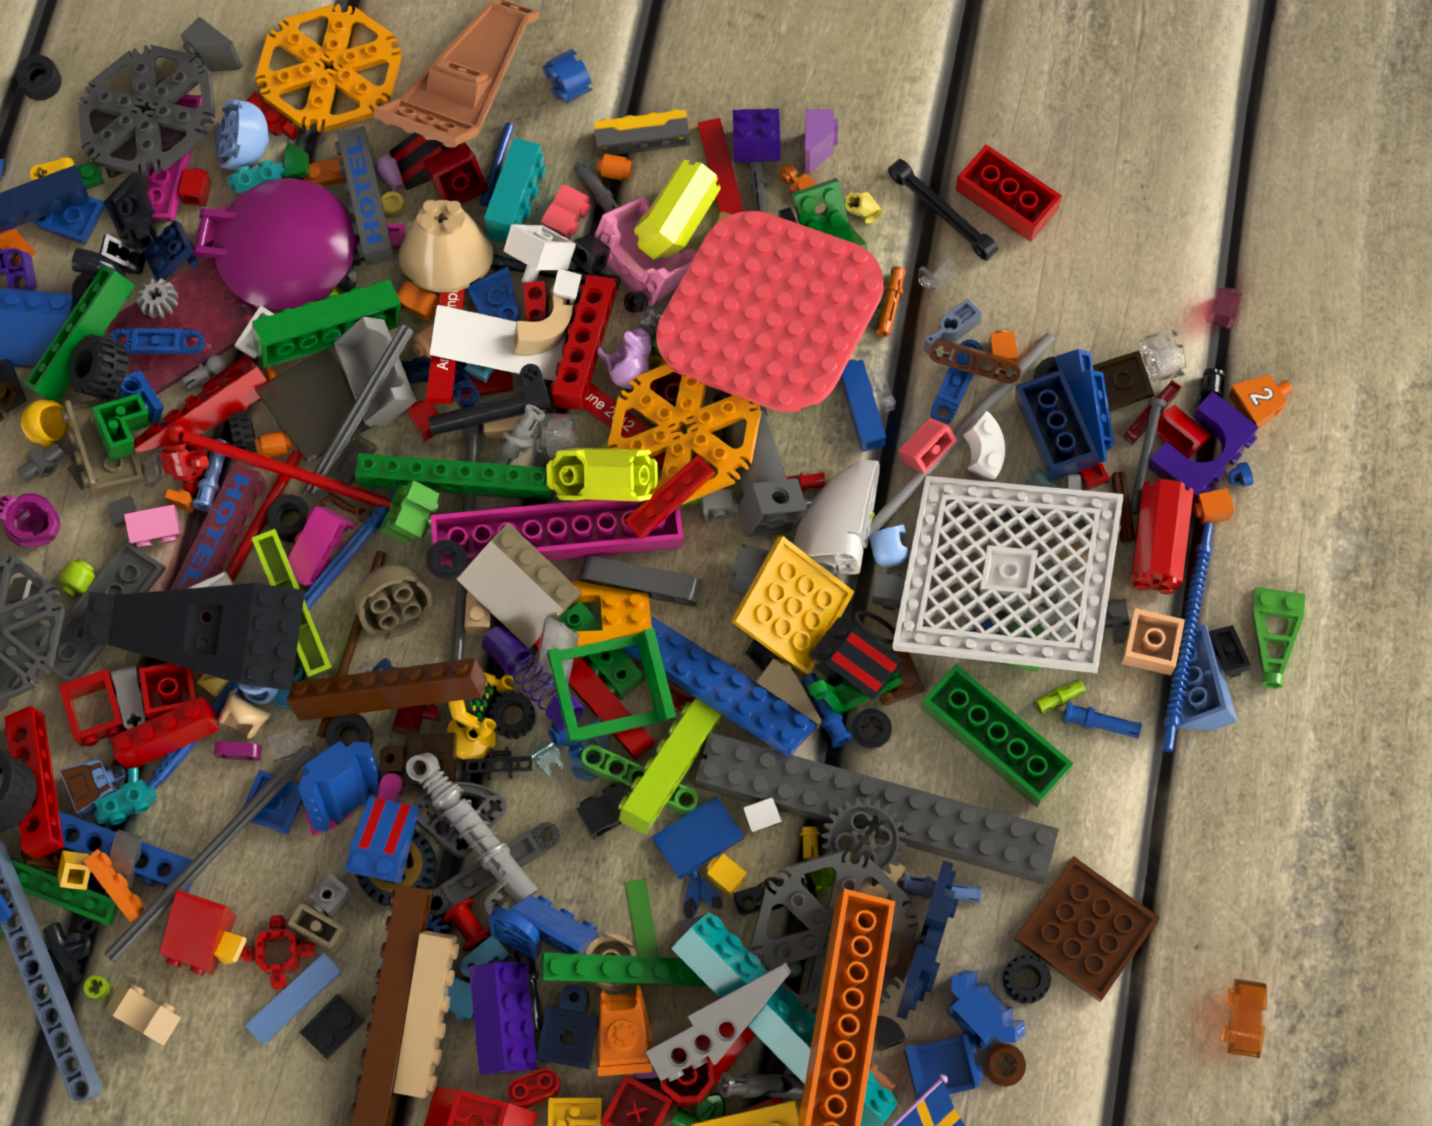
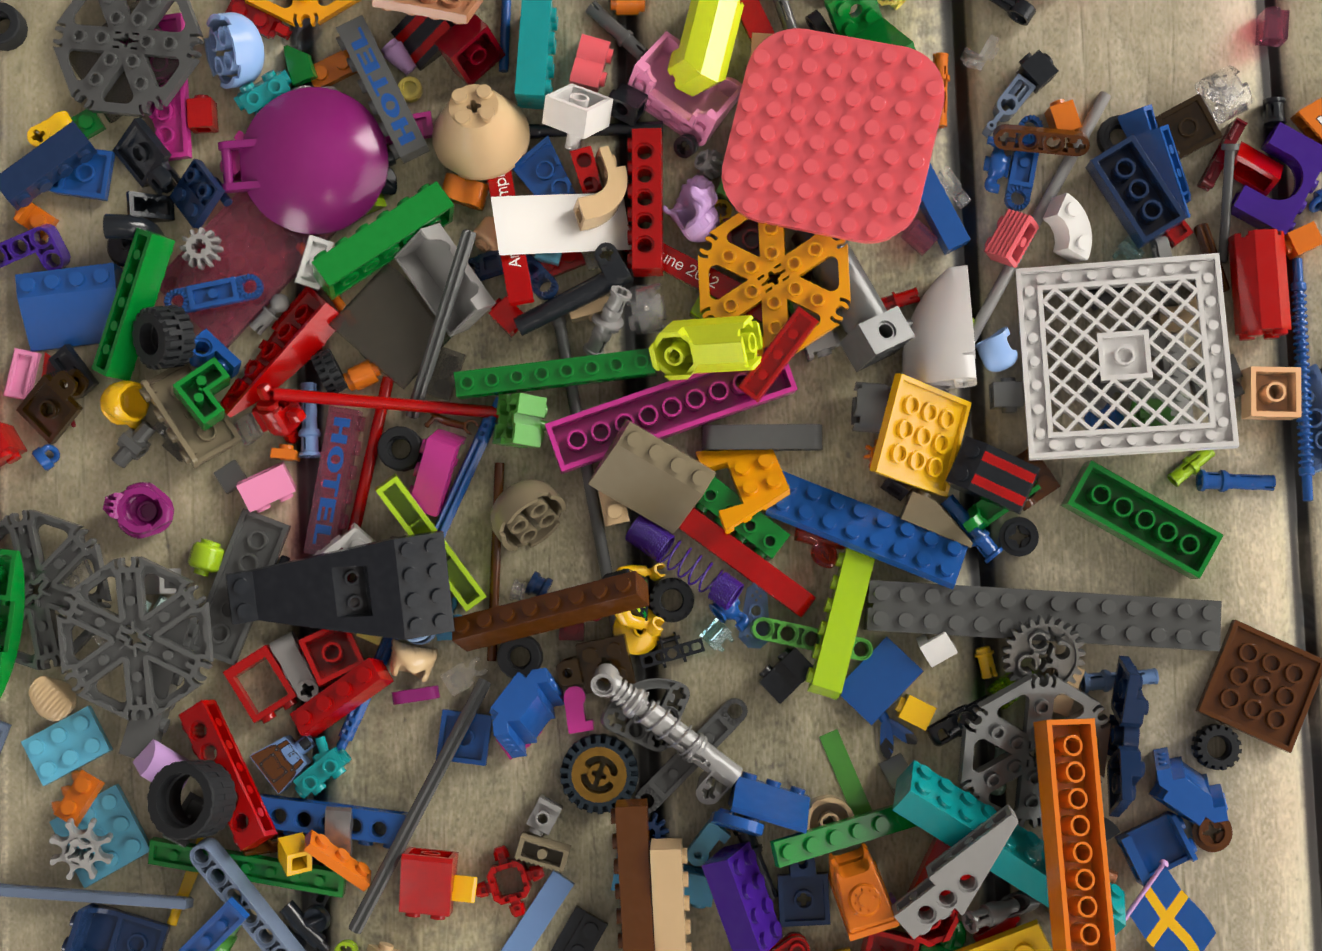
camera: 15 degrees left, 15 degrees up
blue slope [344,796,420,884] -> none
black gear [426,540,467,580] -> none
red hose [443,899,490,952] -> none
clear piece [532,615,579,693] -> none
green piece [546,628,676,744] -> none
white panel [552,269,582,308] -> none
black piece [854,611,895,645] -> none
none -> clear pink brick [900,219,939,256]
none -> blue piece [983,136,1011,194]
none -> black brick [1016,50,1059,94]

